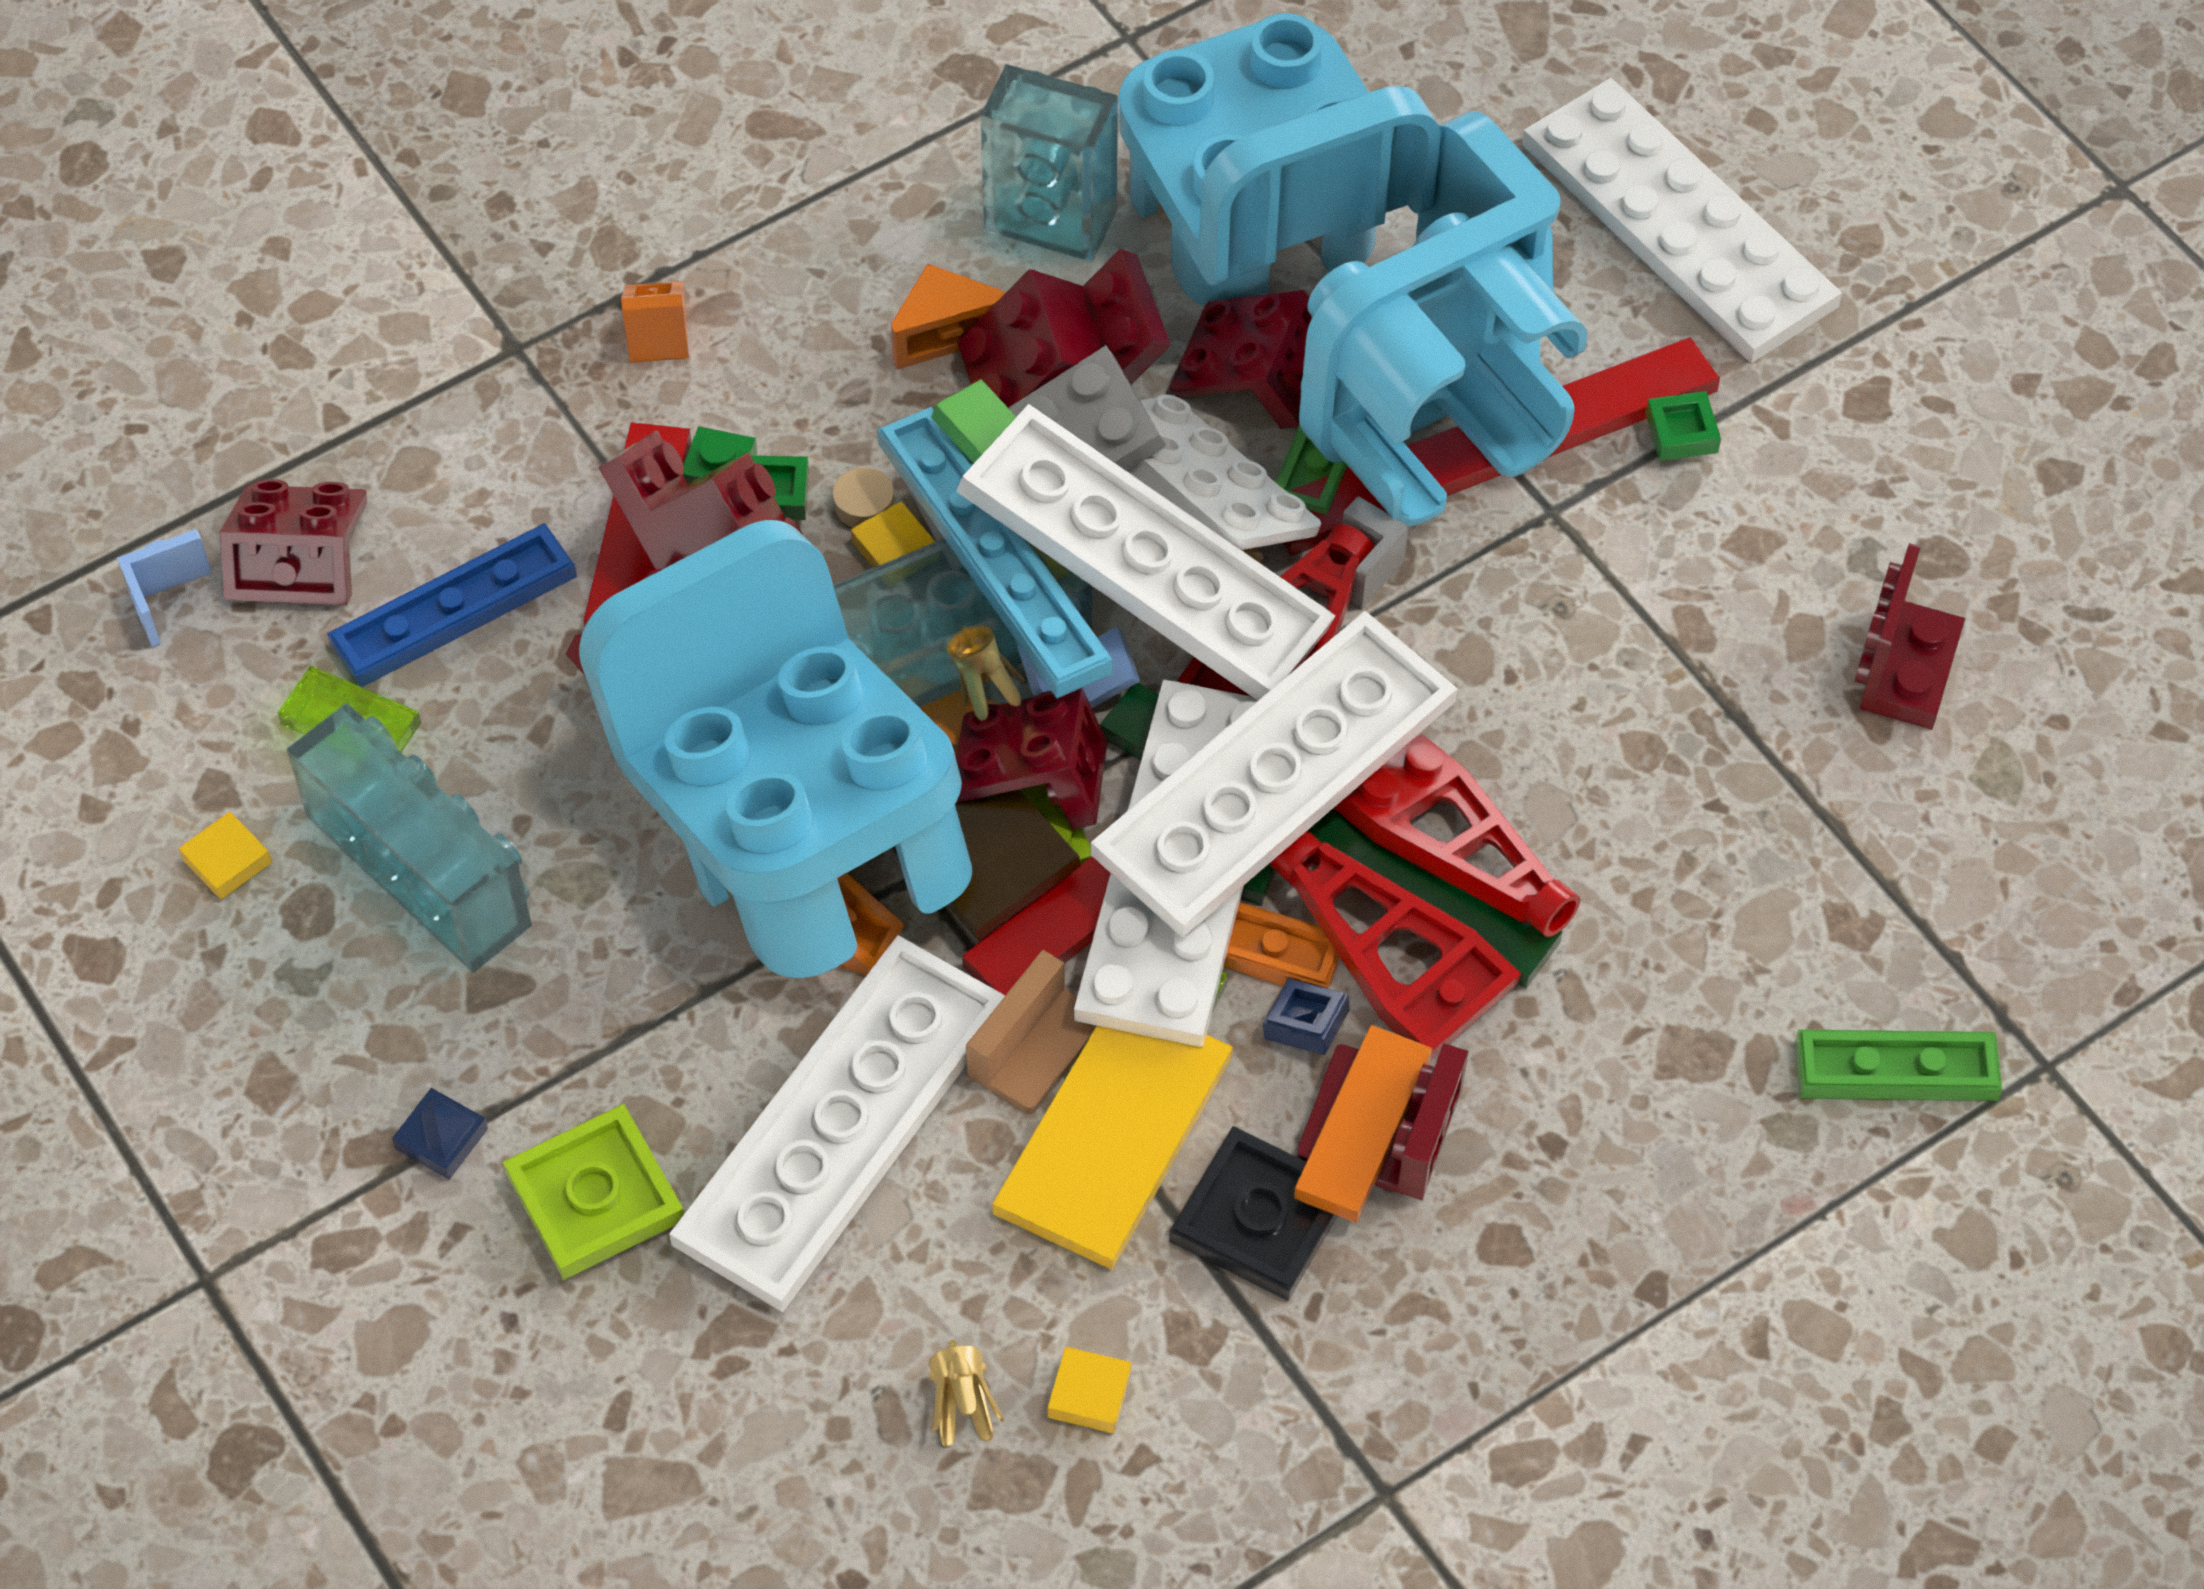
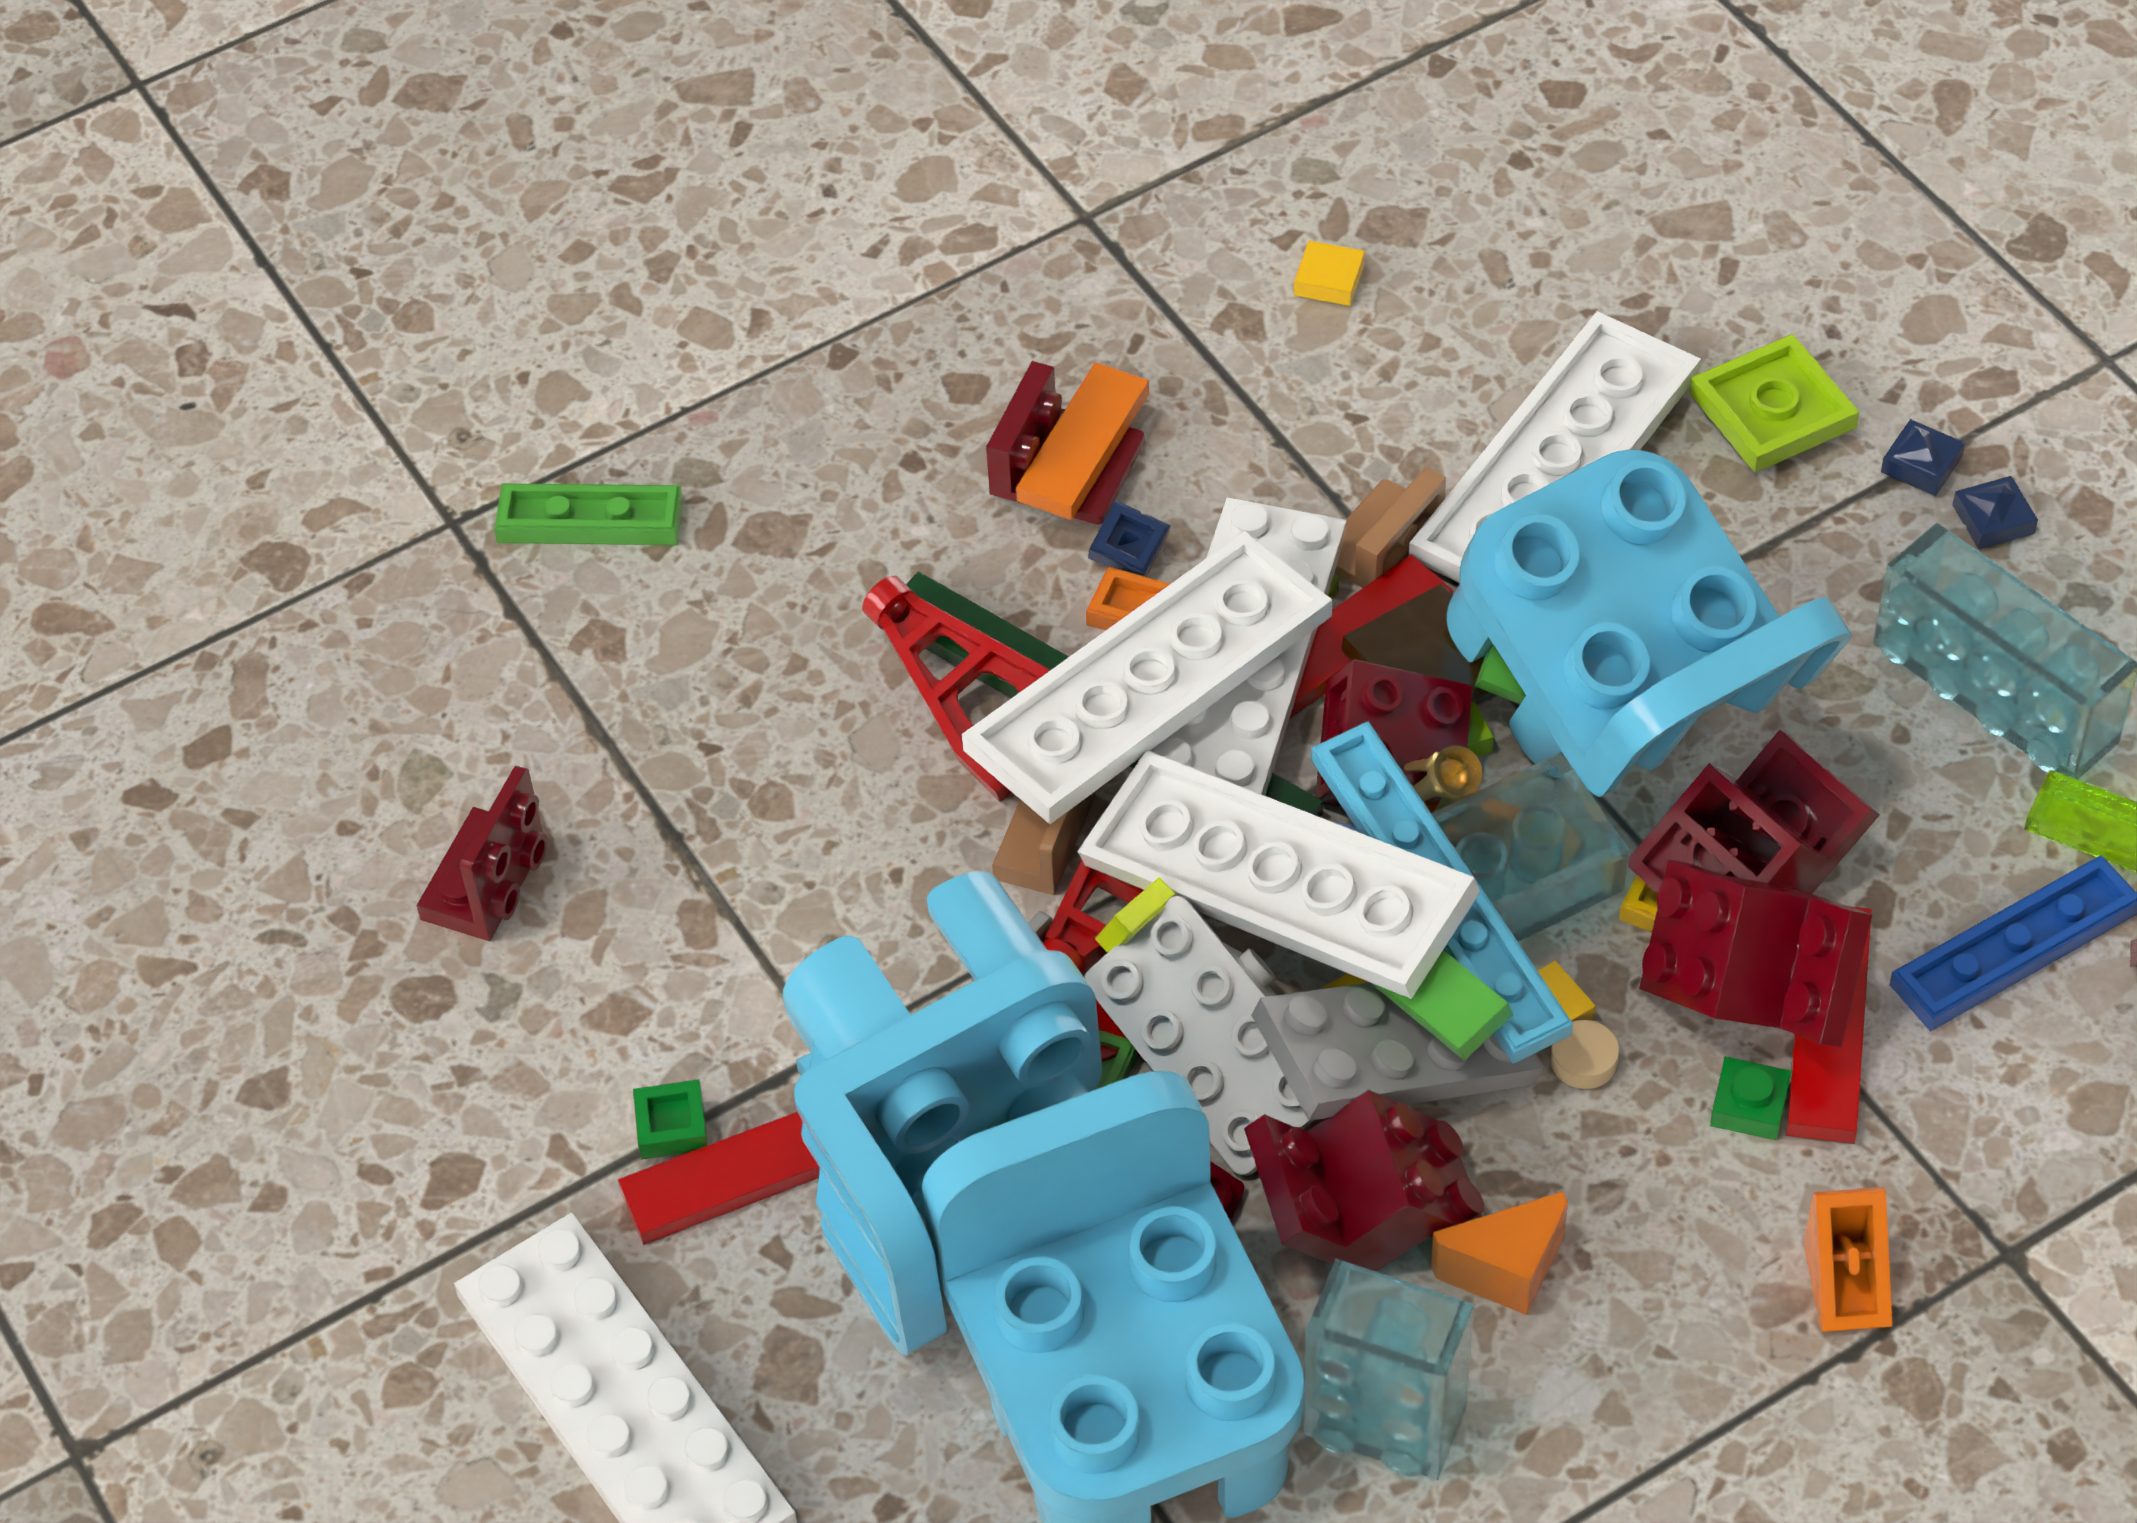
camera: 175 degrees left, 5 degrees down
green plate [750,455,809,520] -> none
pearl gold piece [928,1339,1005,1448] -> none
yellow tile [992,1026,1233,1270] -> none
black tile [1169,1126,1338,1301] -> none
red plate [1270,830,1521,1061] -> none
none -> neon yellow tile [1095,877,1175,953]
none -> dark blue tile [1952,476,2038,550]

